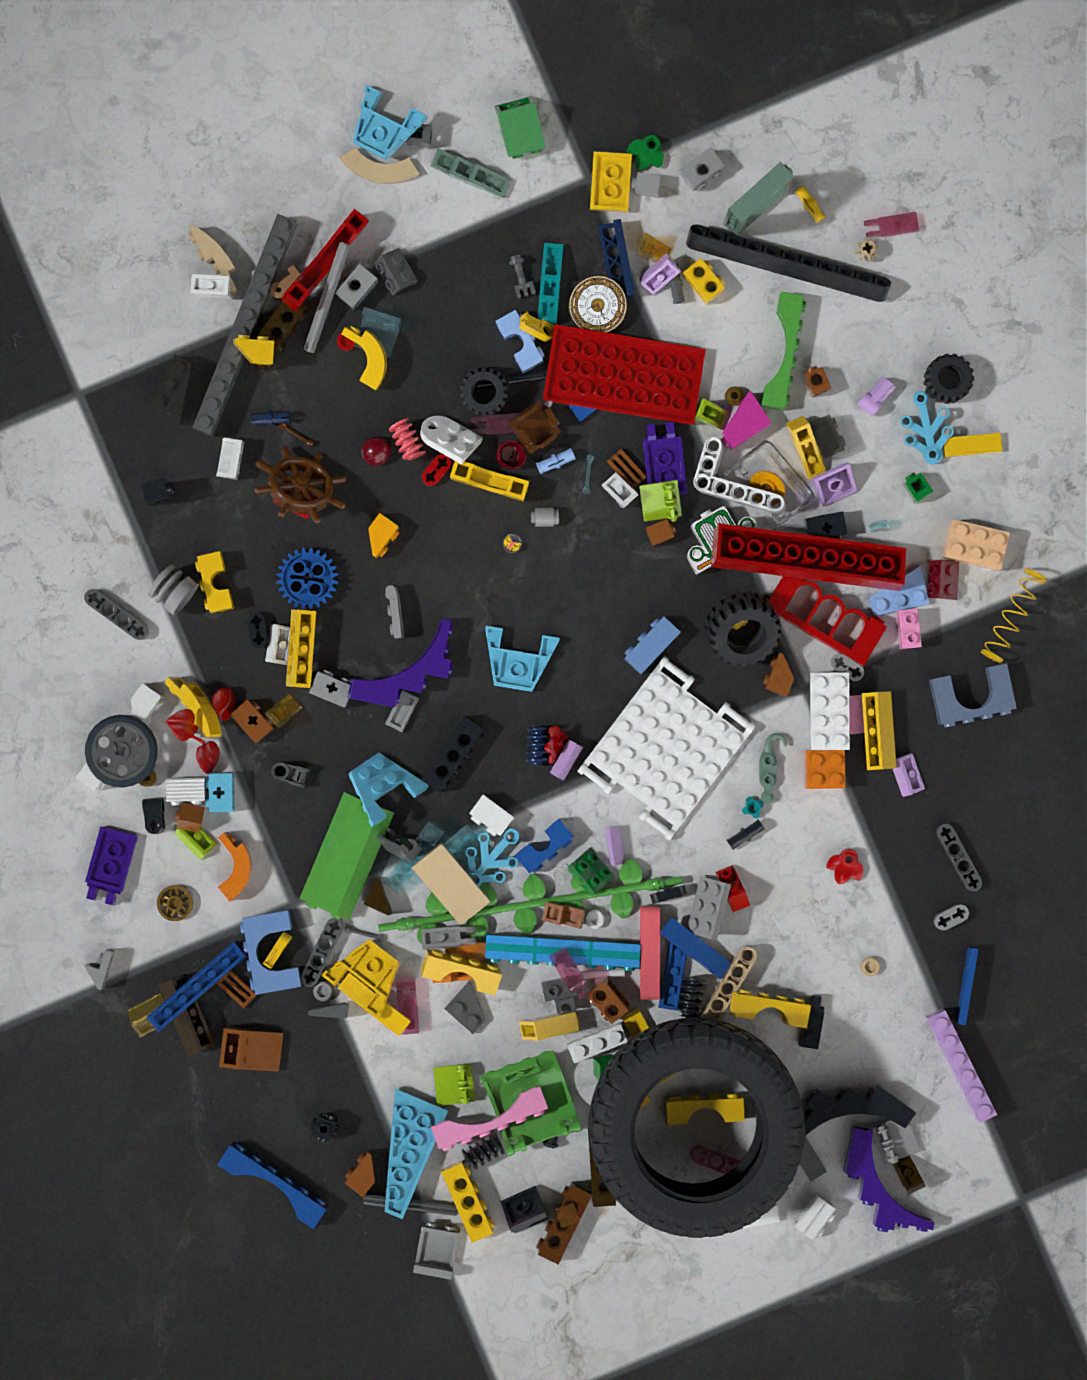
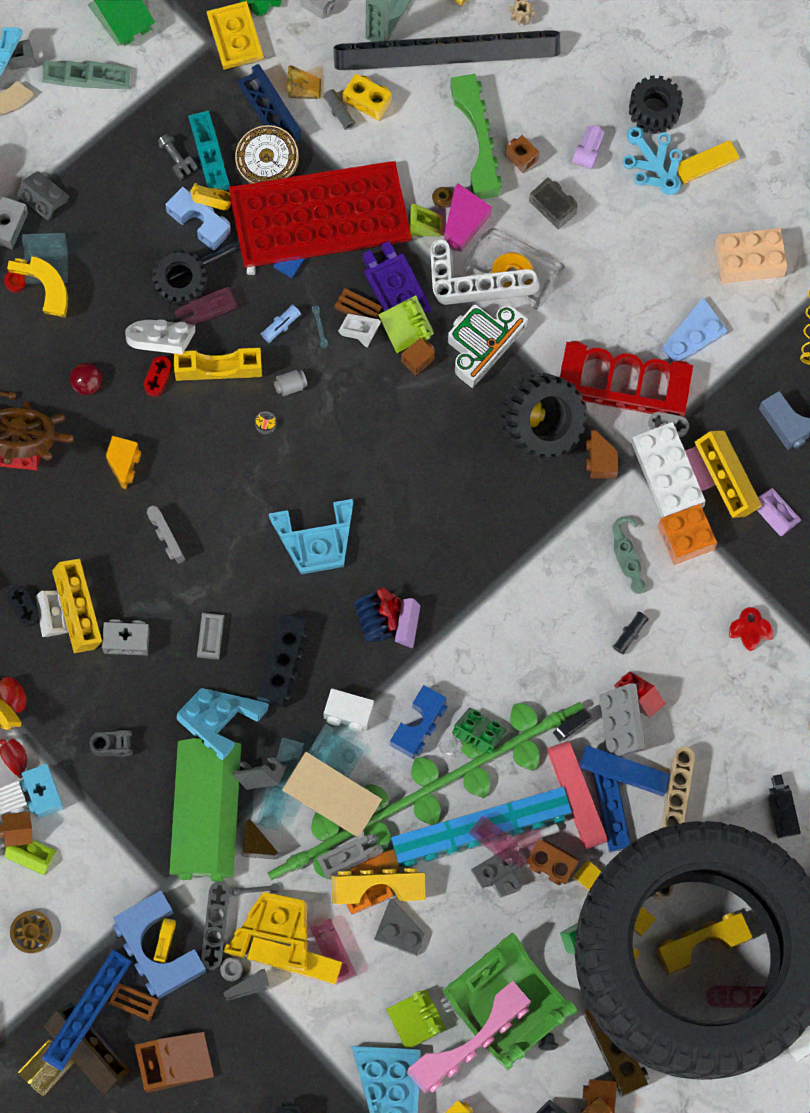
camera: 25 degrees left, 15 degrees down
orange arch [218,832,252,902] -> none
dark orange brick [230,700,275,744] -> none
clear yellow slope [265,694,302,728] -> none
blue gear [276,548,339,610] -> none
dark purple arch [347,619,453,707] -> none
coral piece [389,418,426,461] -> none
black piece [462,1134,505,1170] -> none
medium azure plant [465,828,519,886] -> none
dark red hair [496,440,527,469] -> none
reddish brown panel [508,400,561,454] -> none
yellow slope [519,1011,579,1041] -> none
dark orange slope [542,901,586,929] -> none
white arch [567,1022,628,1063] -> none
white plate [577,656,756,841] -> none
white tile [585,909,605,929] -> none
lavender slope [605,826,625,866] -> none
medium blue brick [624,617,680,675] -> none
light grey brick [631,172,660,198] -> none
lavender slope [639,254,681,295] -> none
black piece [677,977,706,1018] -> none
red brick [711,523,907,591] -> none
yellow arch [729,989,811,1028] -> none
teal plate [742,797,764,818] -> none
yellow slope [786,416,826,480] -> none
black brick [804,511,848,539] -> none
lavender slope [810,462,857,507] -> none
clear light blue tile [869,520,889,533] -> none
bright pink brick [896,609,922,649] -> none
green brick [903,472,933,503] -> none
dark red bracket [927,560,959,600] -> none

